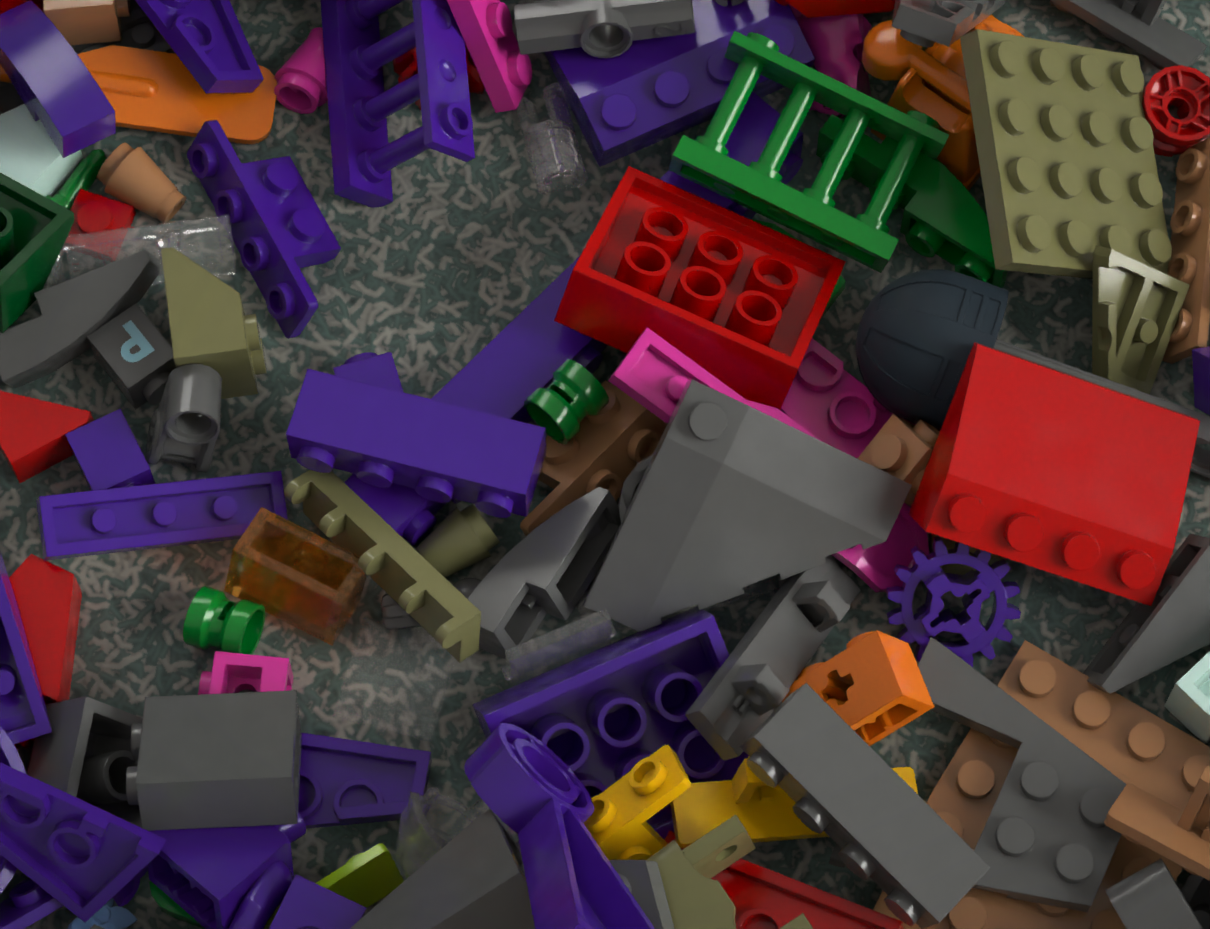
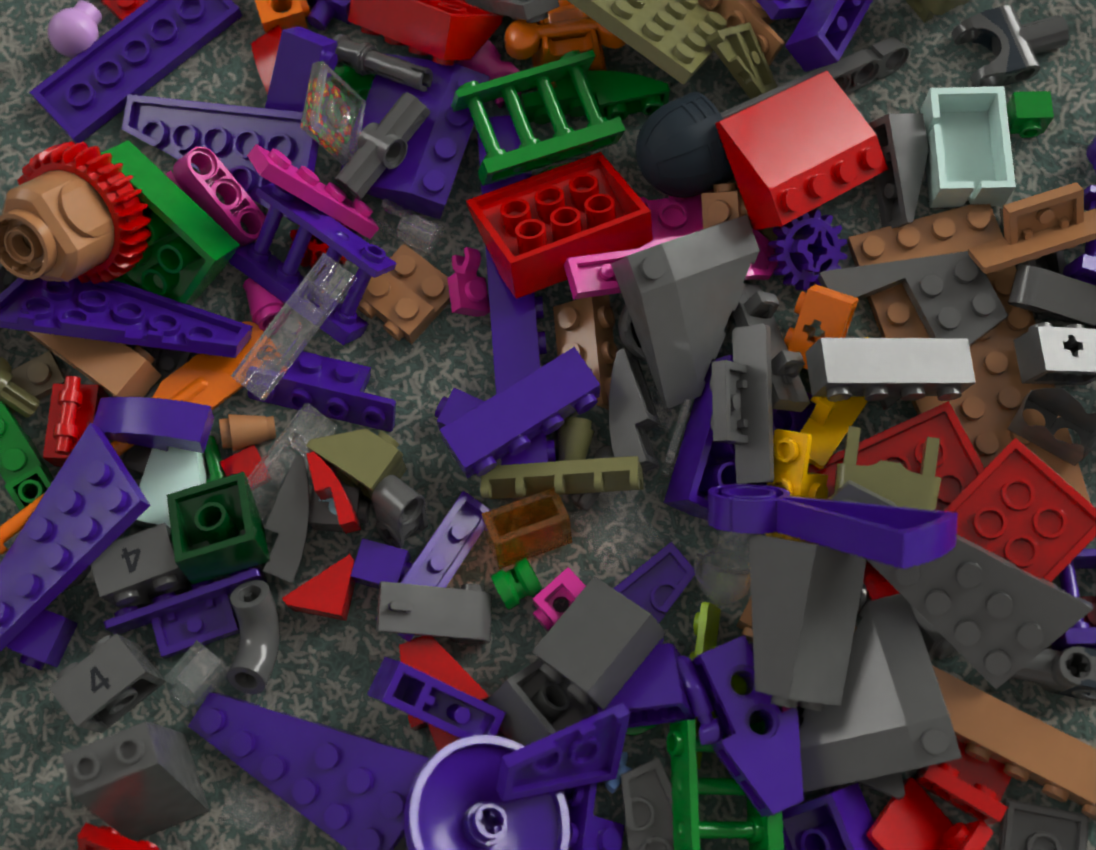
camera: 45 degrees left, 5 degrees up
green wheel [524,359,609,445] -> none
none -> clear hinge [231,253,357,401]
none -> red slope [306,452,361,534]
none -> medium nougat plate [358,243,450,344]
none -> dark grey door [376,581,493,644]
none -> dark pink plate [447,247,490,317]
none -> dark grey bracket [710,324,774,484]

